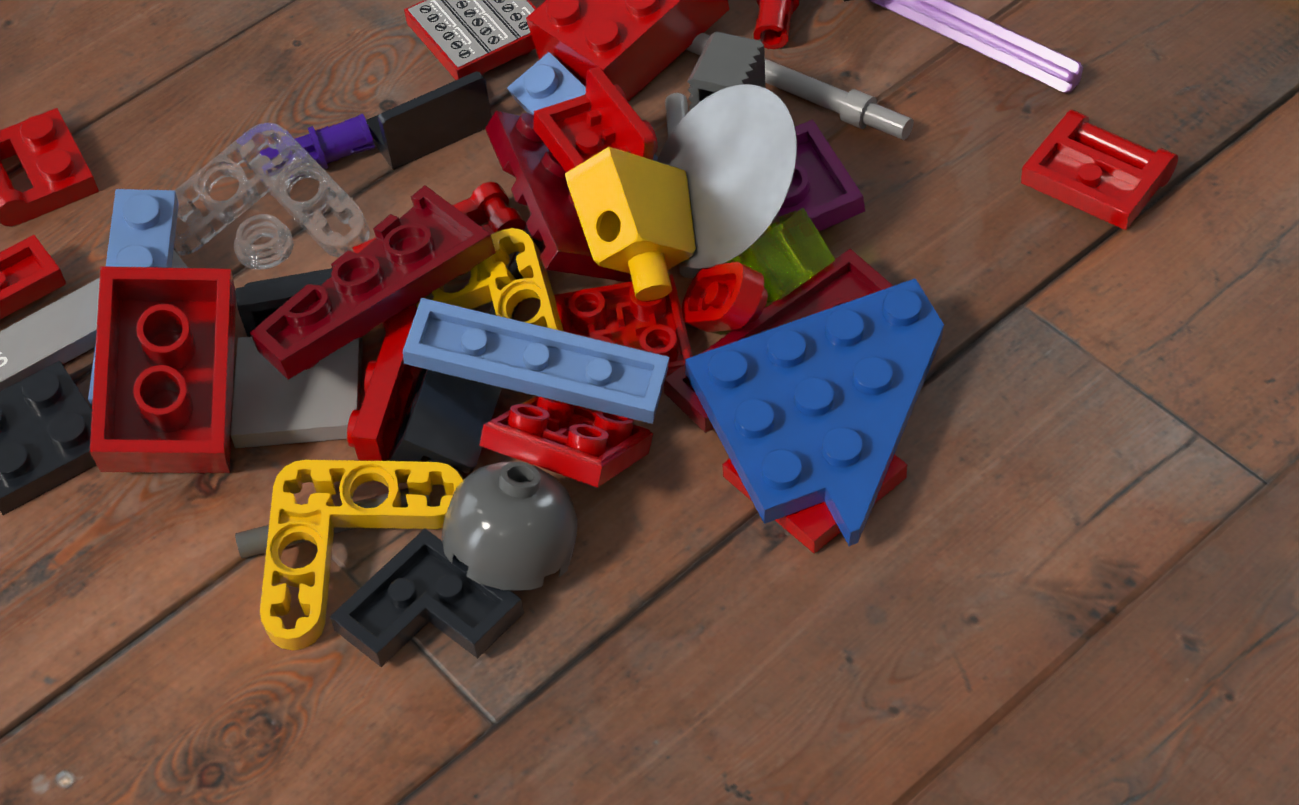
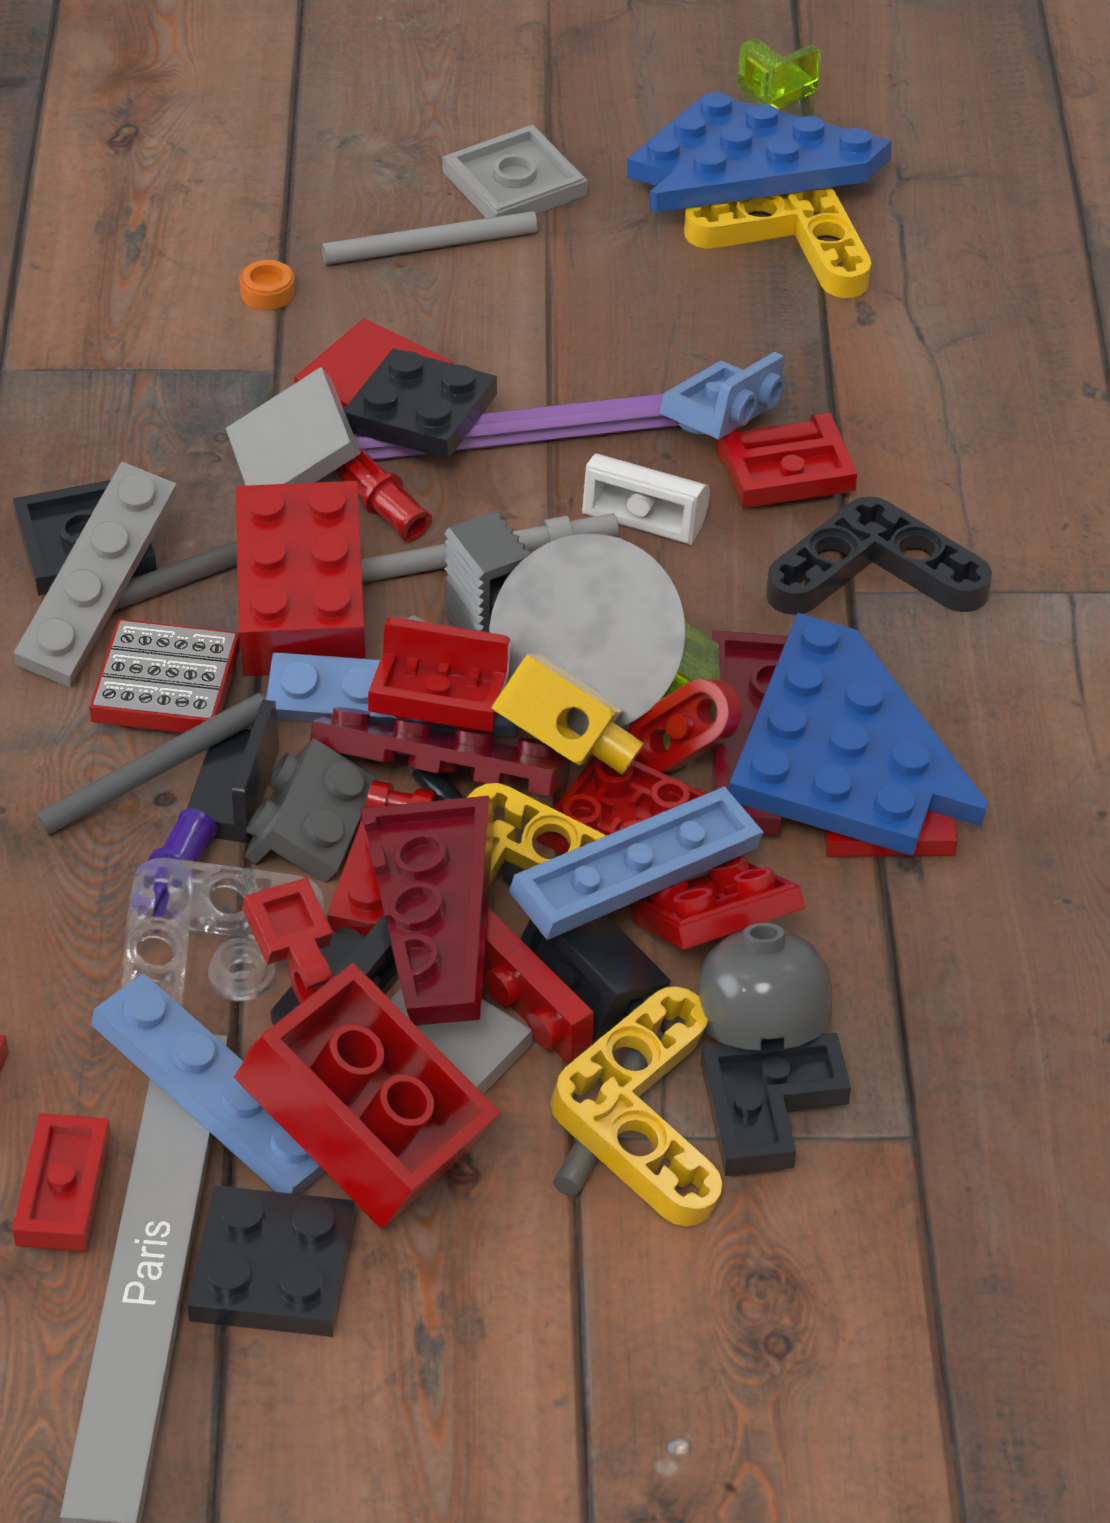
camera: 55 degrees left, 5 degrees down
none -> dark grey bar [35,693,265,836]
none -> red plate [242,877,333,1004]
none -> dark grey bracket [244,738,377,883]
none -> white brick [582,453,710,545]
none -> medium blue bracket [659,352,785,440]
none -> black beam [766,496,992,615]

